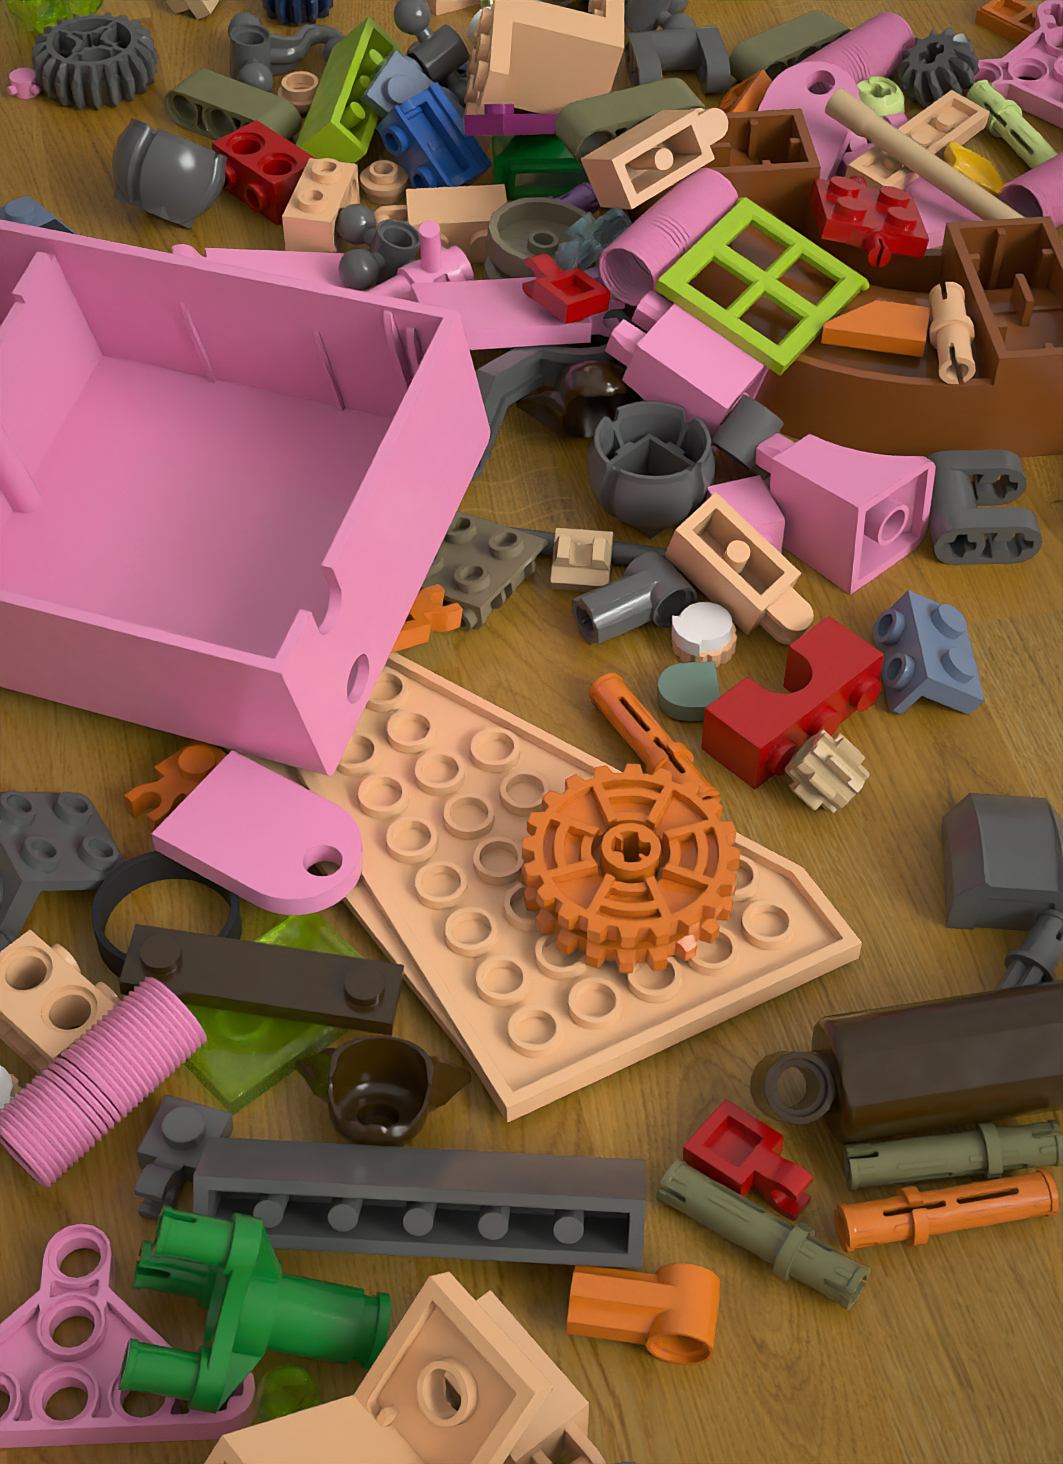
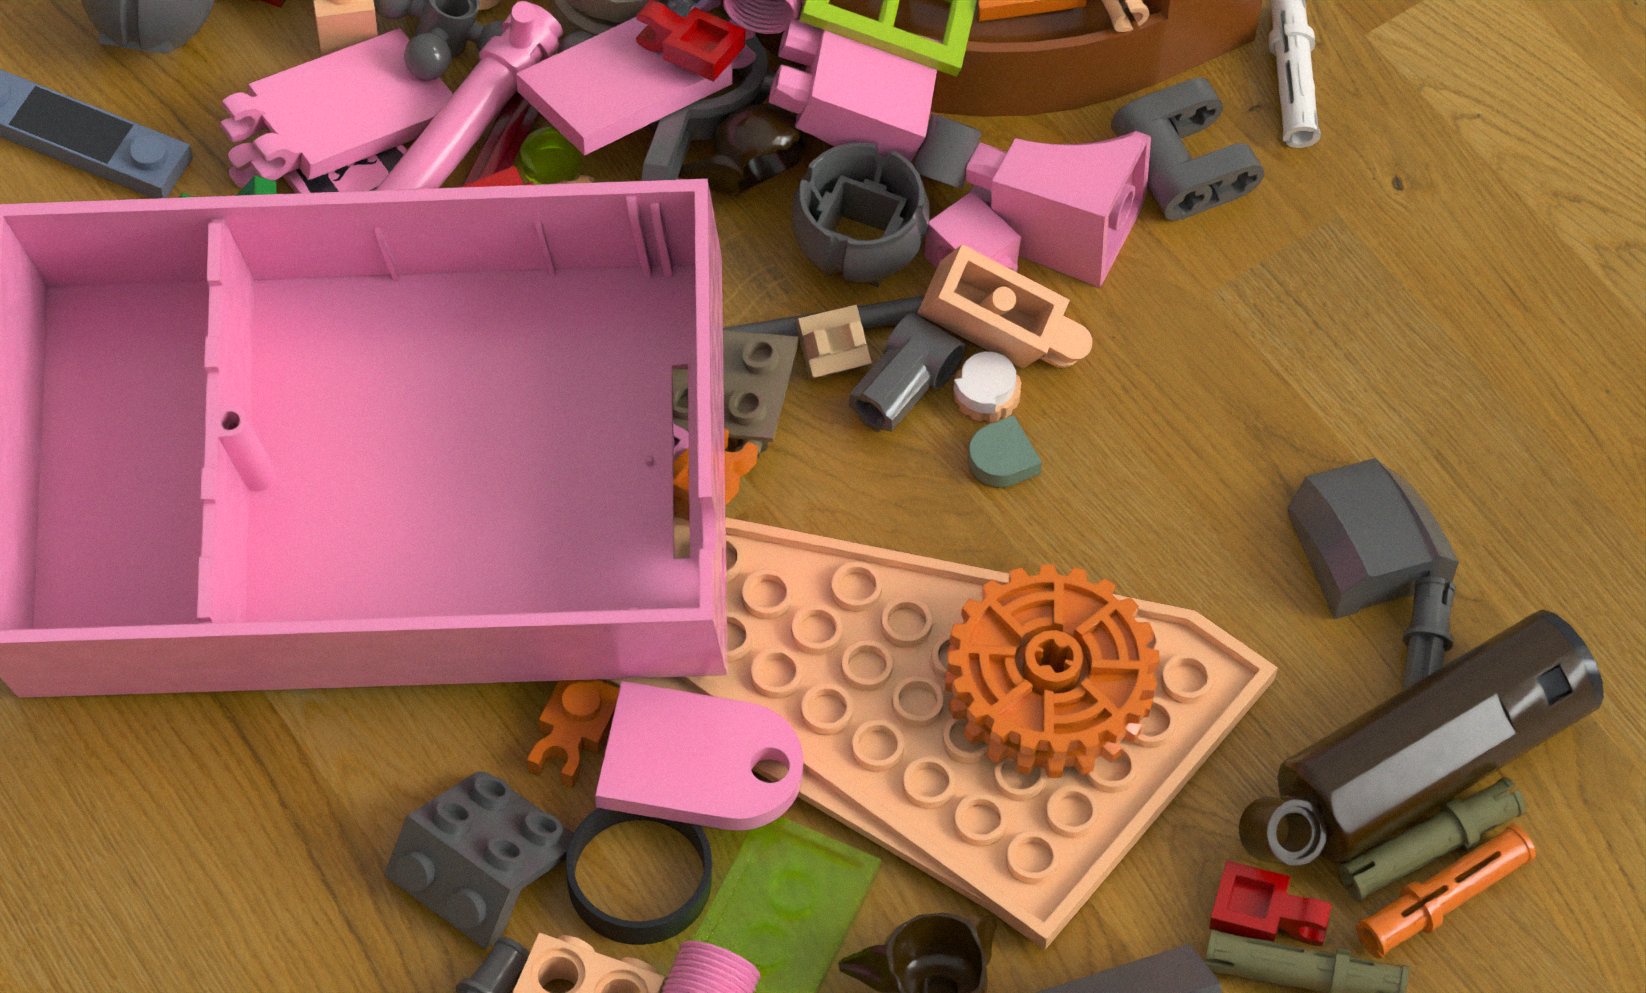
camera: 25 degrees left, 10 degrees up
dark brown plate [119,924,404,1036] -> none
orange pin [588,673,721,803] -> none
red arch [701,616,884,789] -> none
tan gear [784,730,870,814] -> none
sand blue bracket [873,590,984,715] -> none

